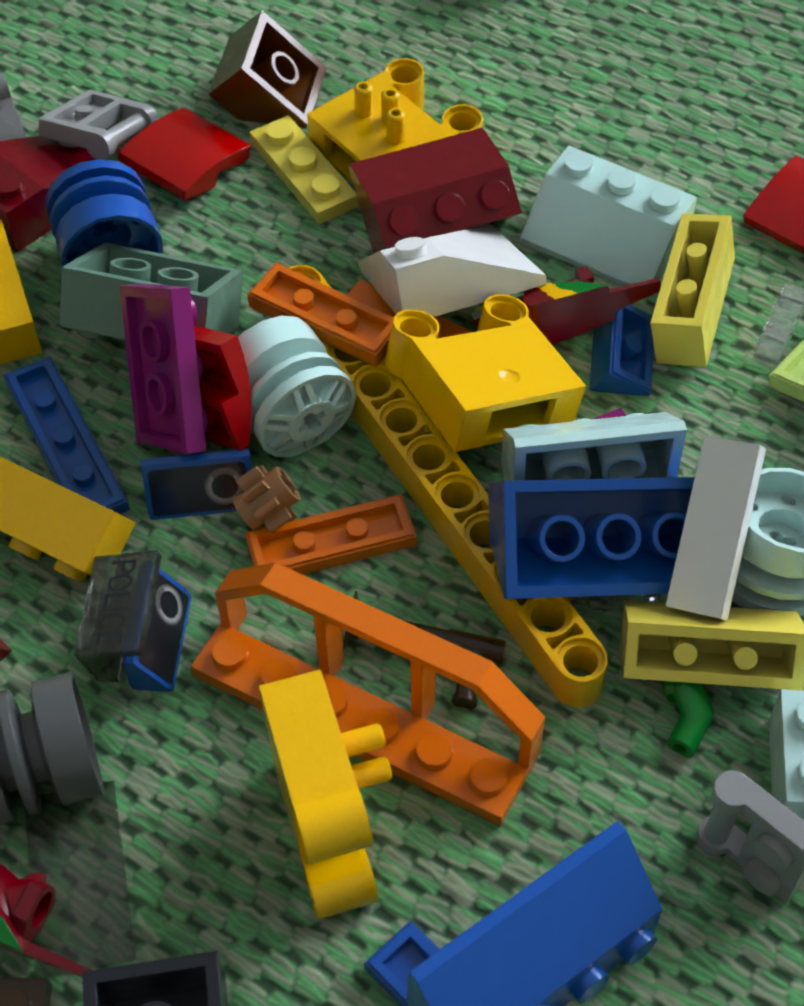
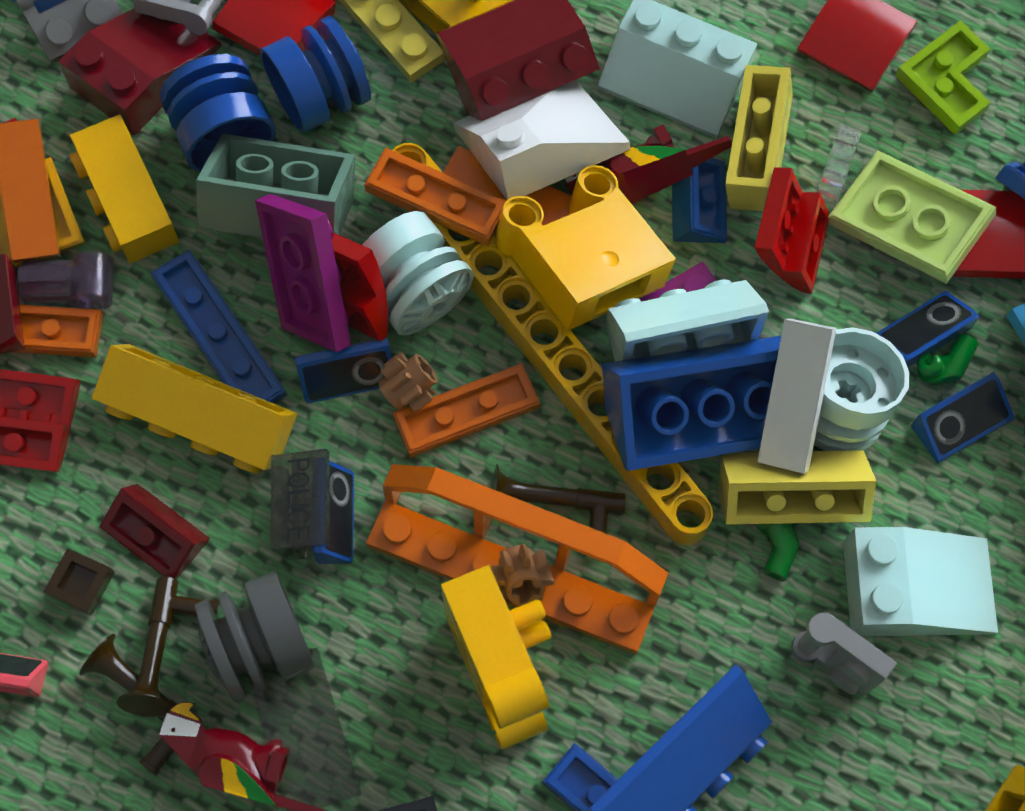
camera: 10 degrees left, 15 degrees up
none -> blue wheel [259,15,371,134]
none -> medium nougat gear [490,544,554,607]
none -> red slope [754,167,830,294]

